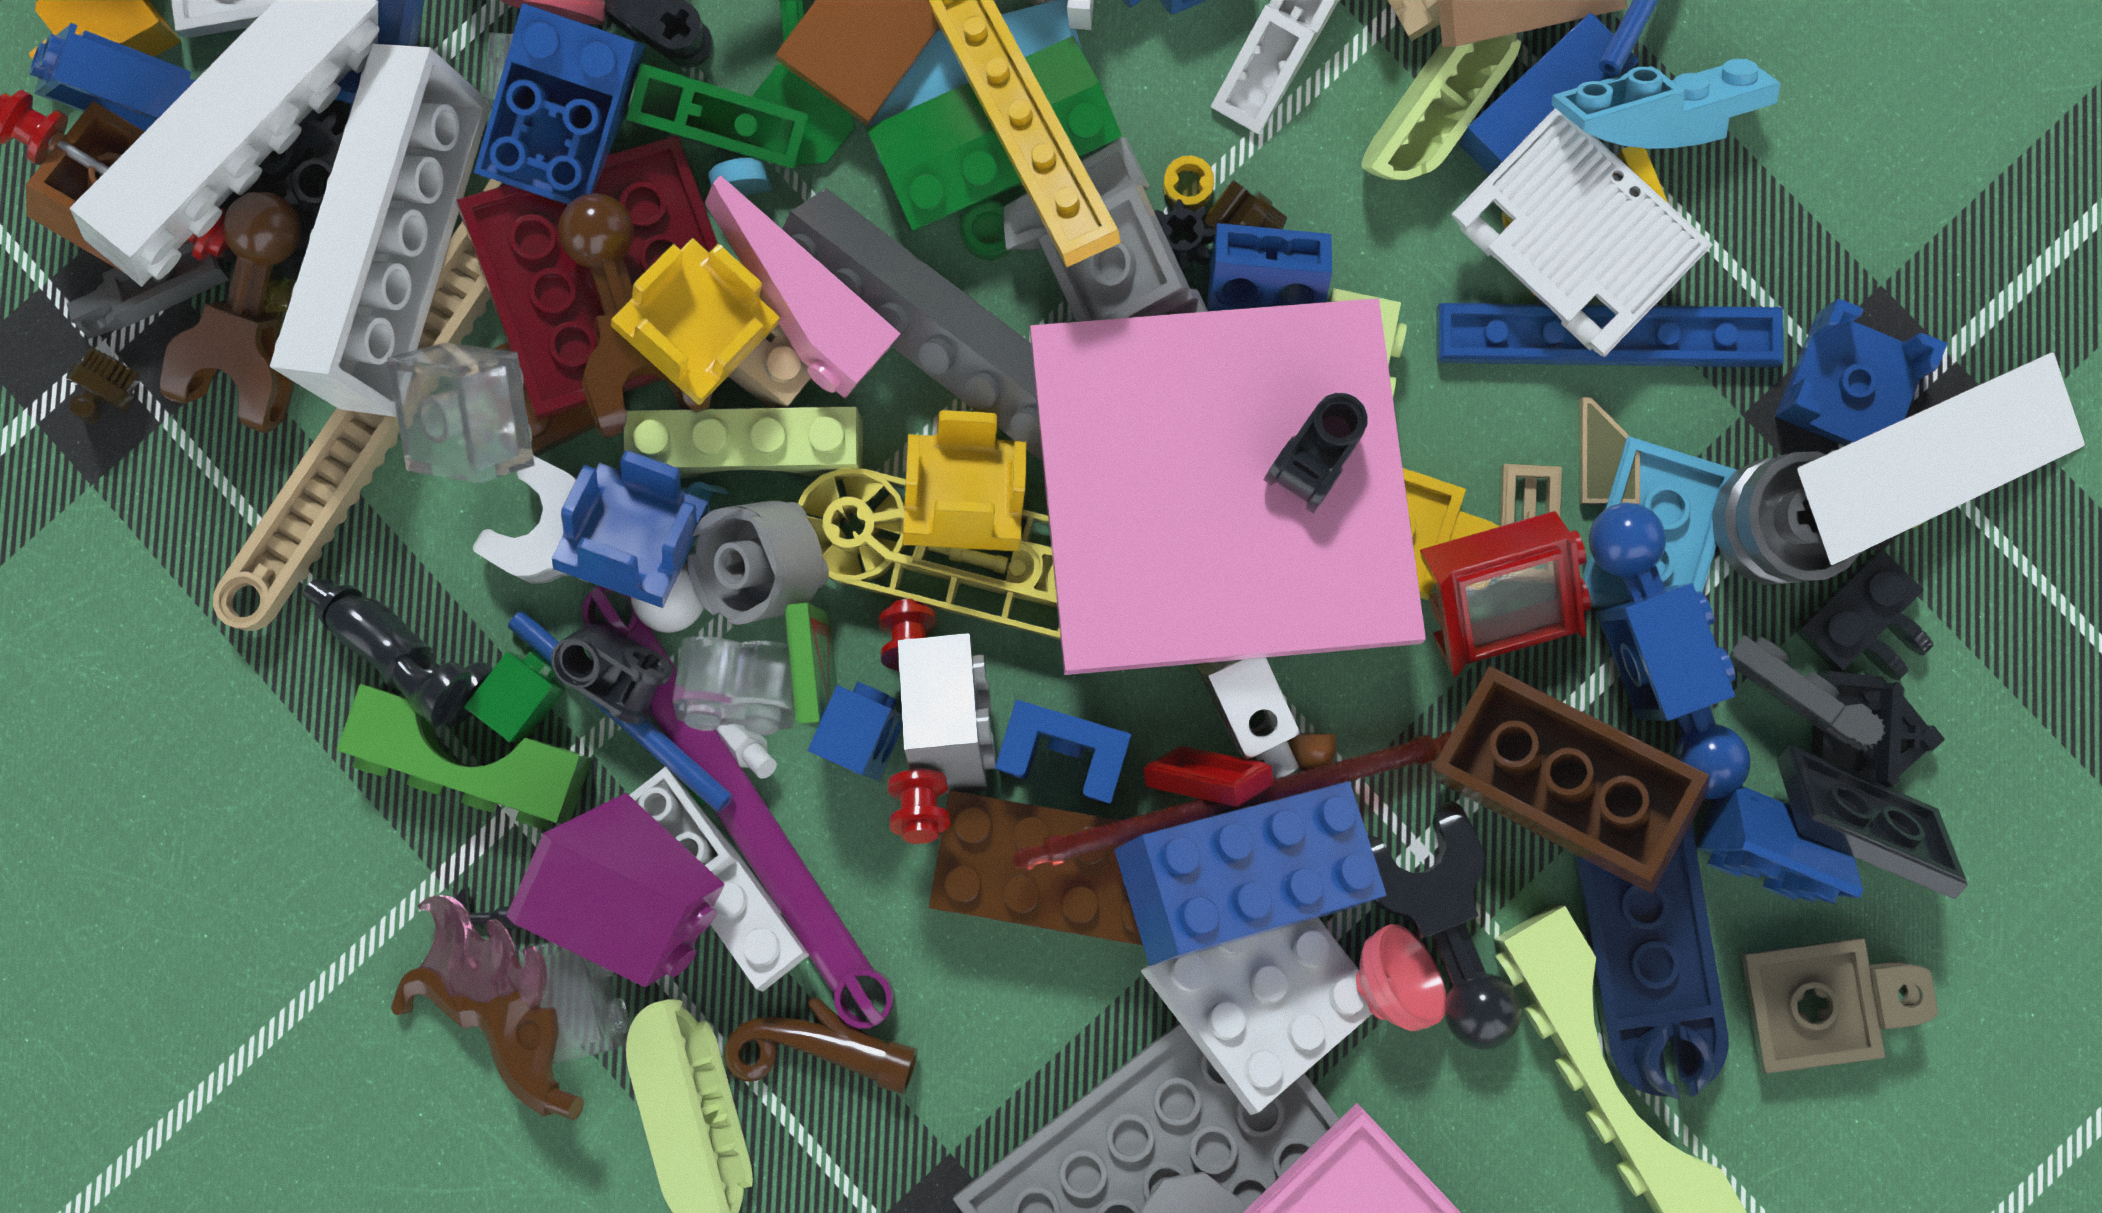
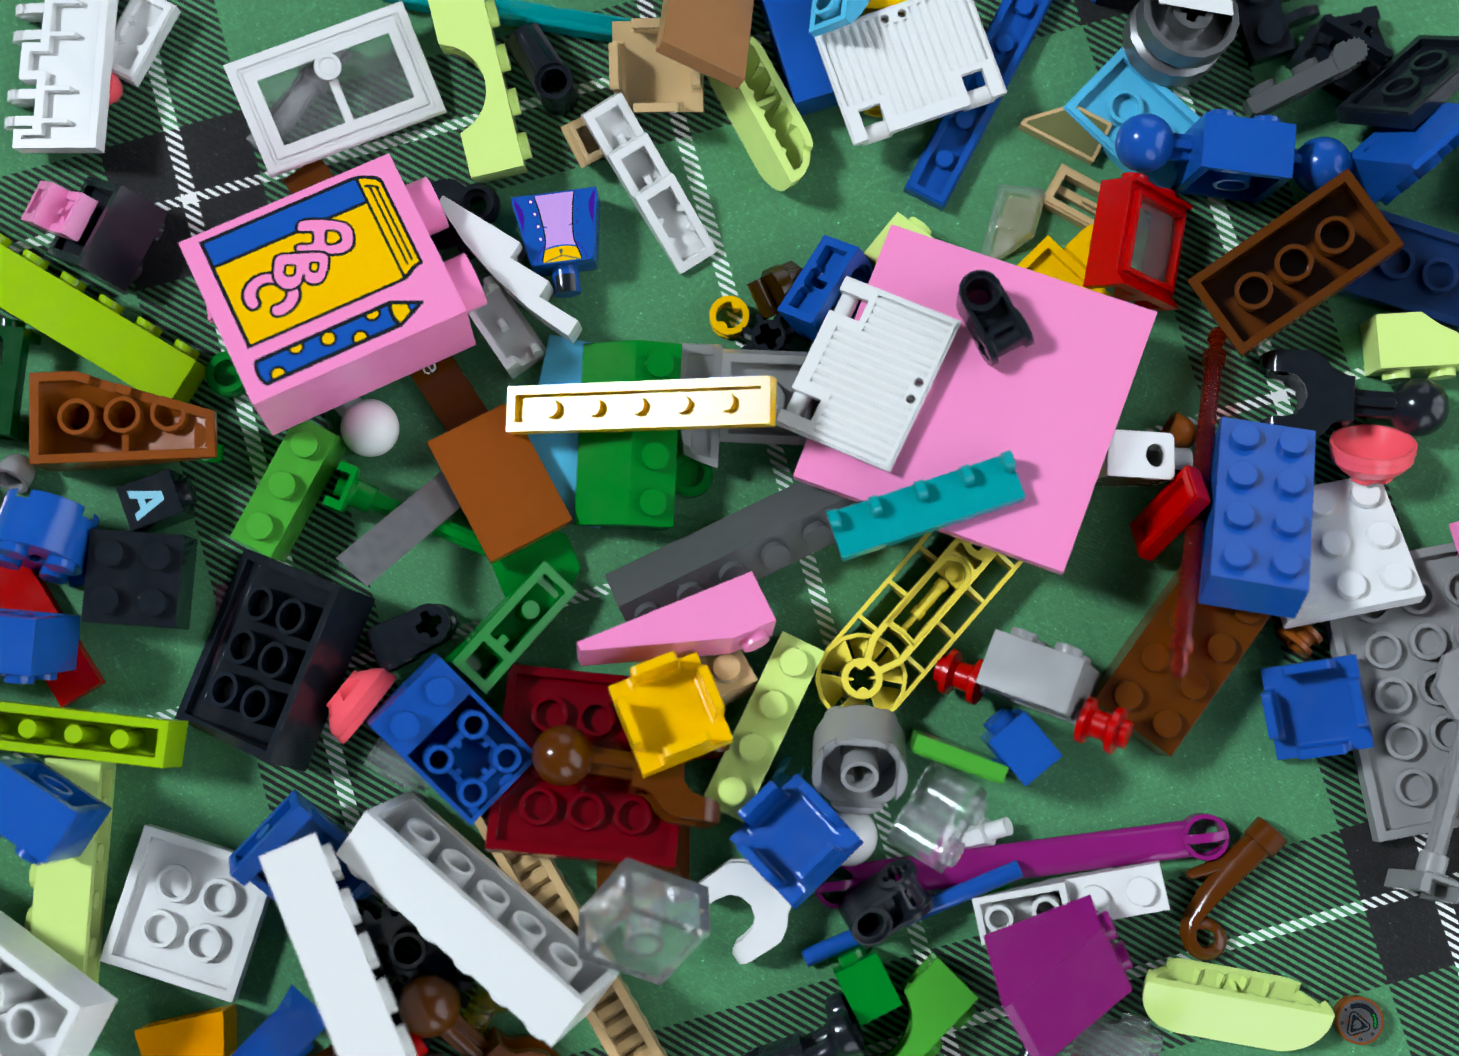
camera: 70 degrees left, 0 degrees up
medium azure tile [708,158,772,196] -> none
yellow panel [902,410,1026,551] -> none
blue panel [995,699,1131,805] -> none
none -> white window [775,276,961,473]
none -> teal hinge [826,450,1025,562]
none -> clear tile [981,184,1046,260]
none -> blue panel [1260,654,1375,760]
none -> dark orange bush [1274,624,1323,658]

